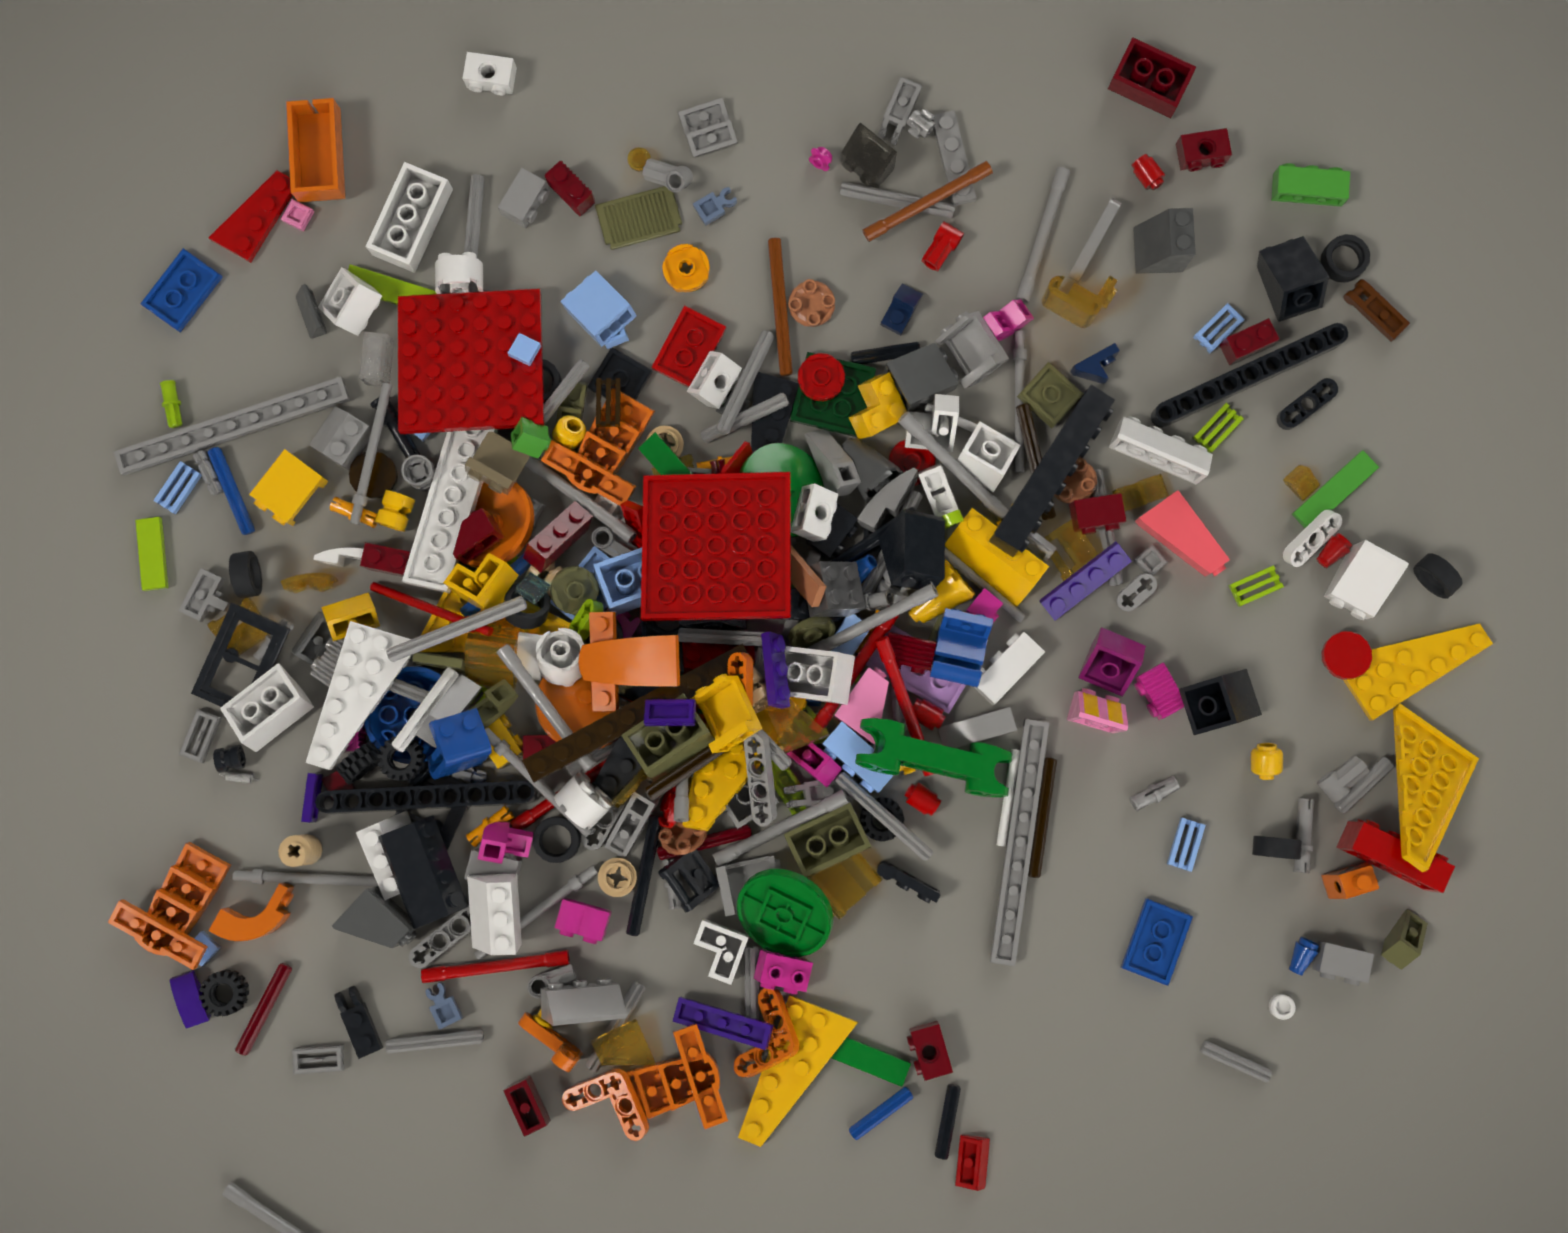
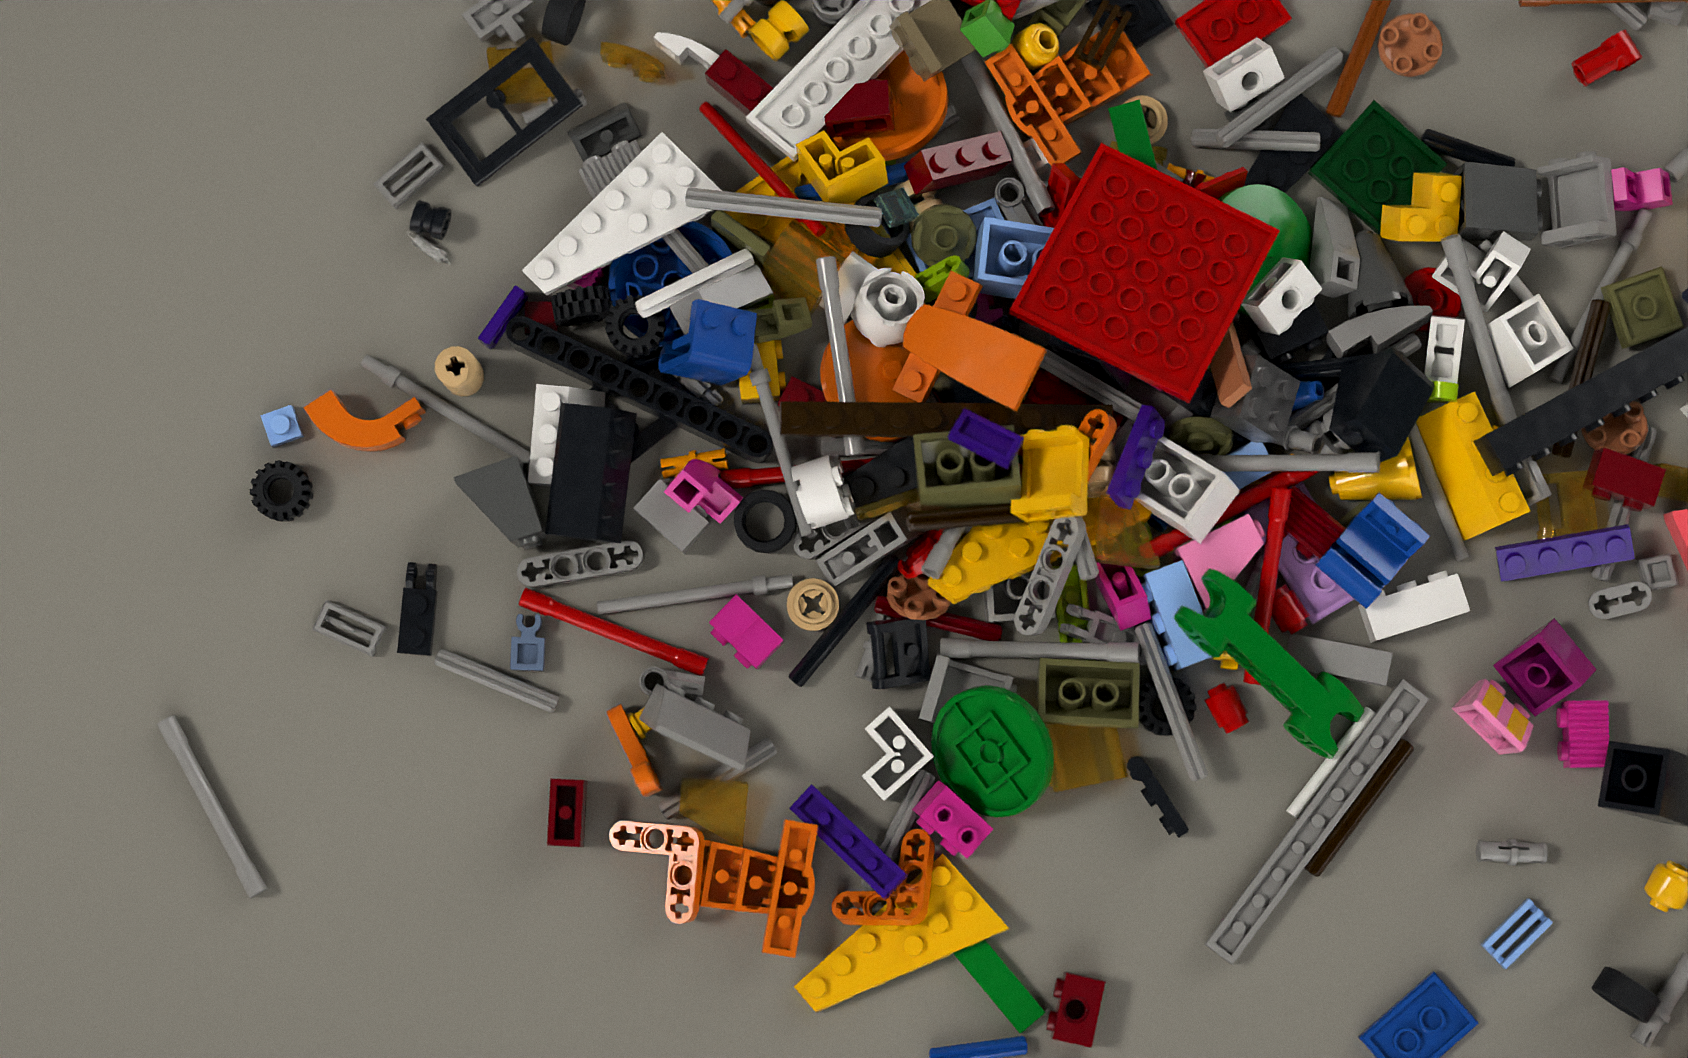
camera: 30 degrees right, 0 degrees up
orange slope [108,842,231,970] -> none
dark purple slope [169,970,211,1029] -> none
white slope [220,663,314,752] -> none
dark red axle [235,963,292,1056] -> none
yellow brick [321,592,380,641] -> none
white slope [467,874,522,955] -> none
red tile [798,353,845,401] -> none
dark blue slope [880,283,923,336] -> none
dark pink brick [965,588,1003,623] -> none

